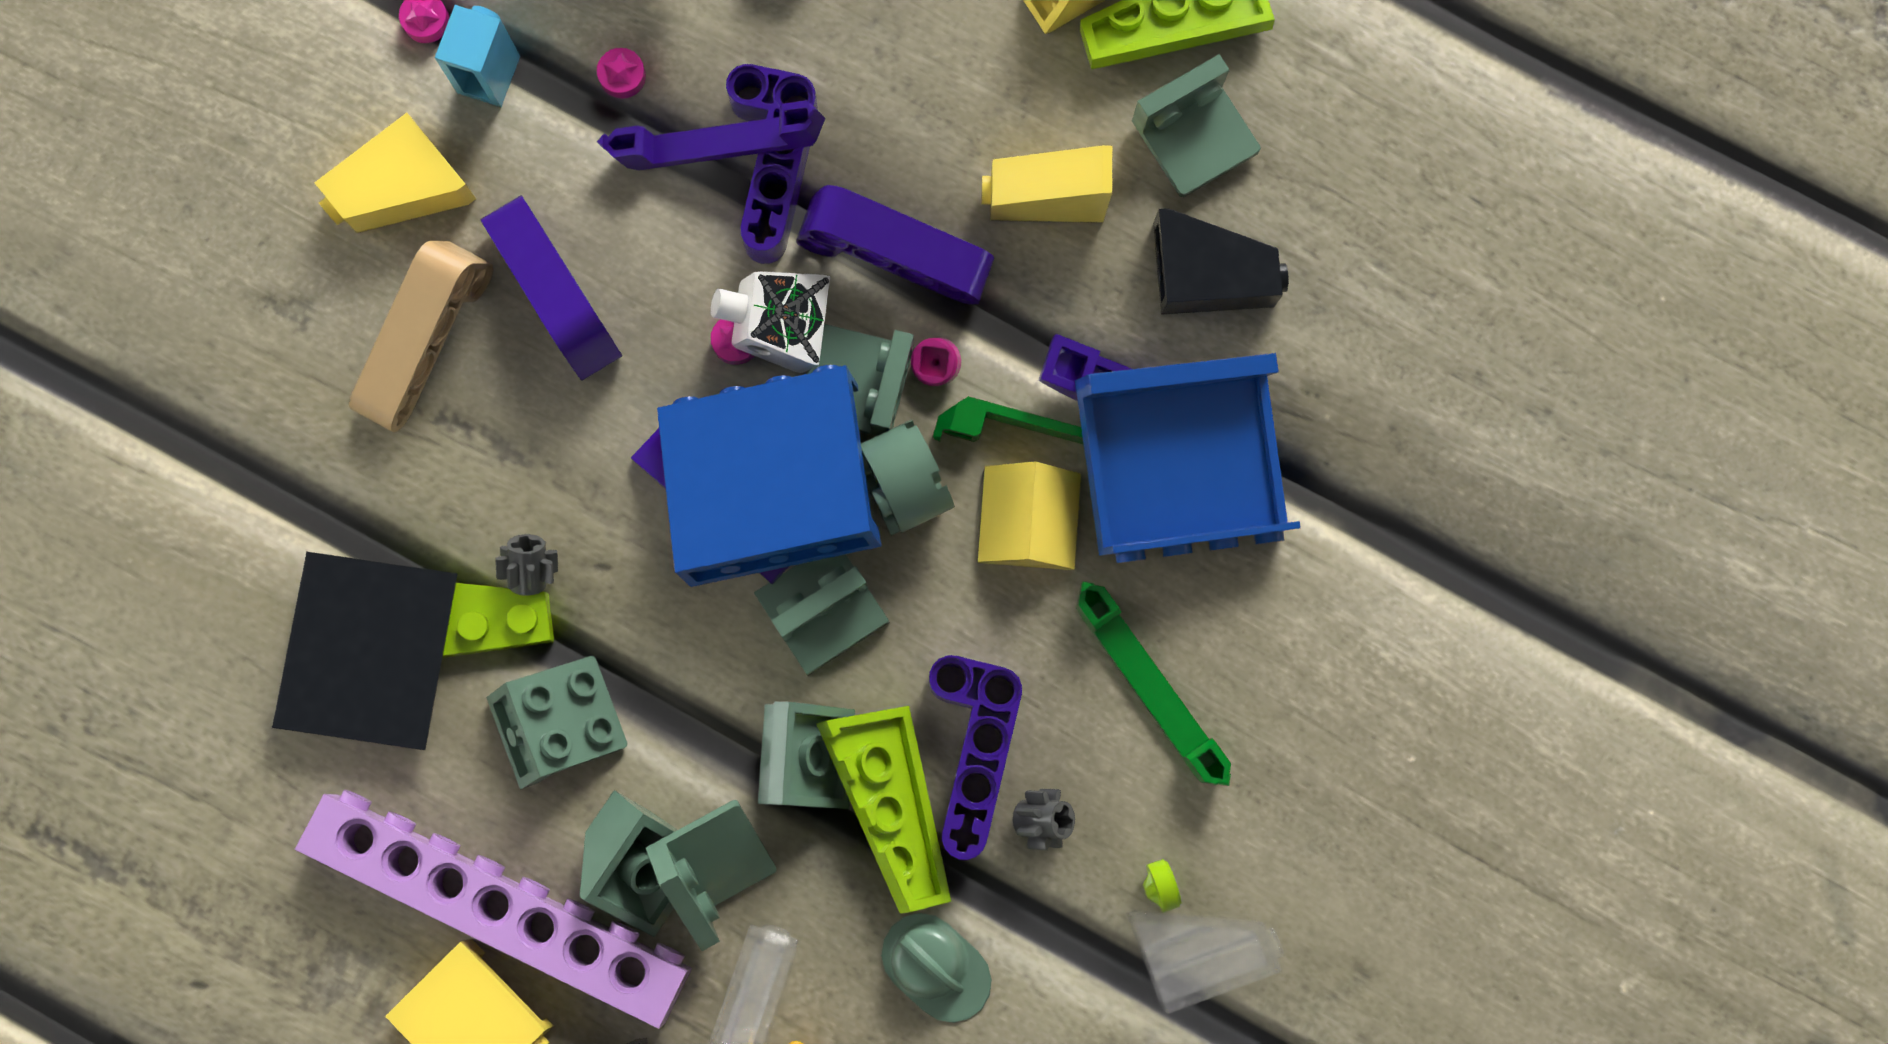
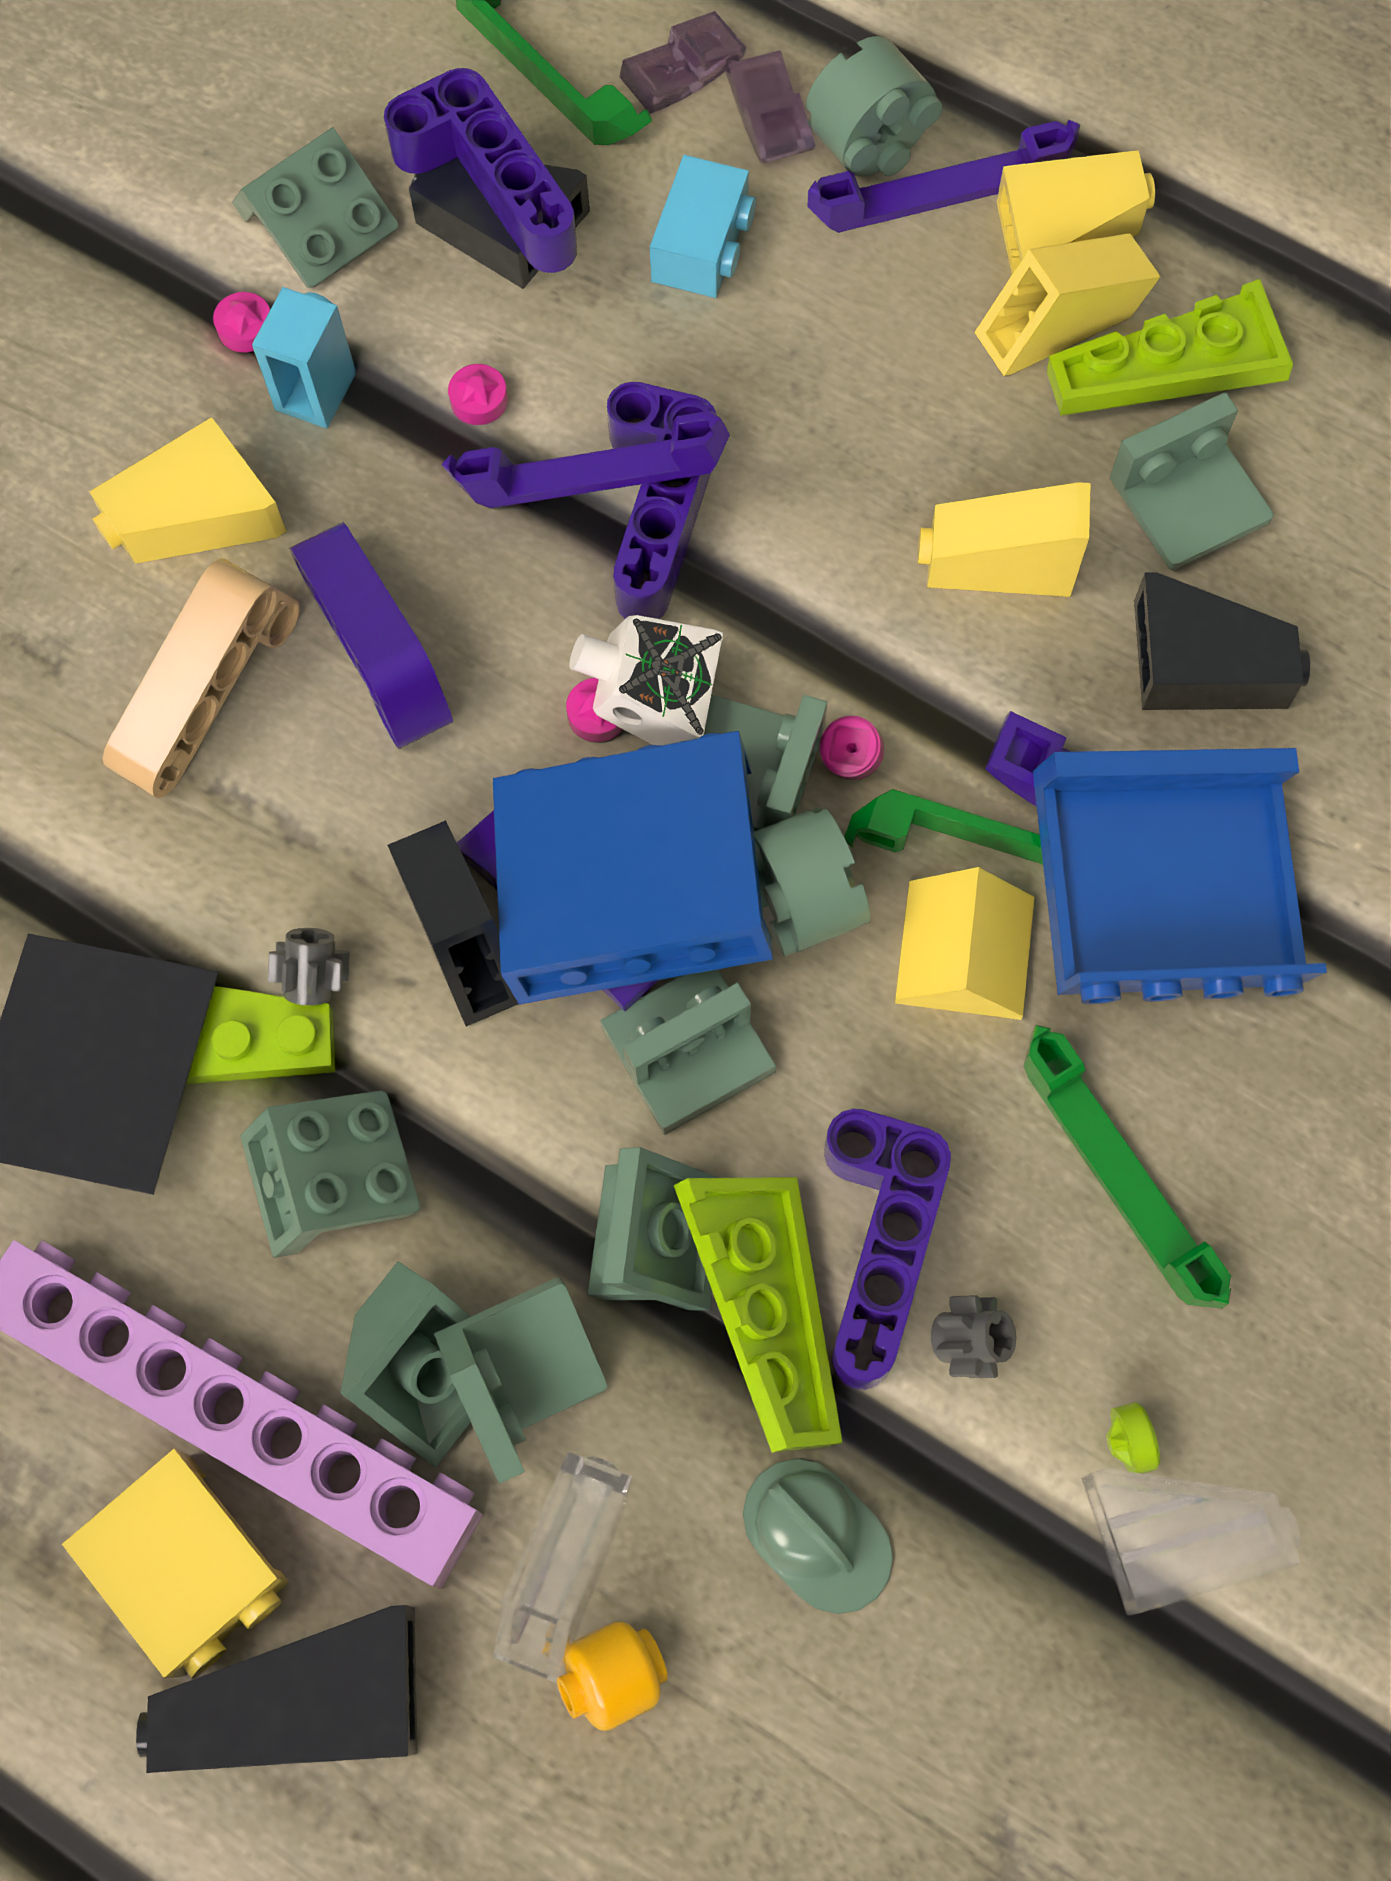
camera: 10 degrees right, 10 degrees down
dark purple beam [796,185,994,304] -> none
none -> black slope [387,820,519,1027]

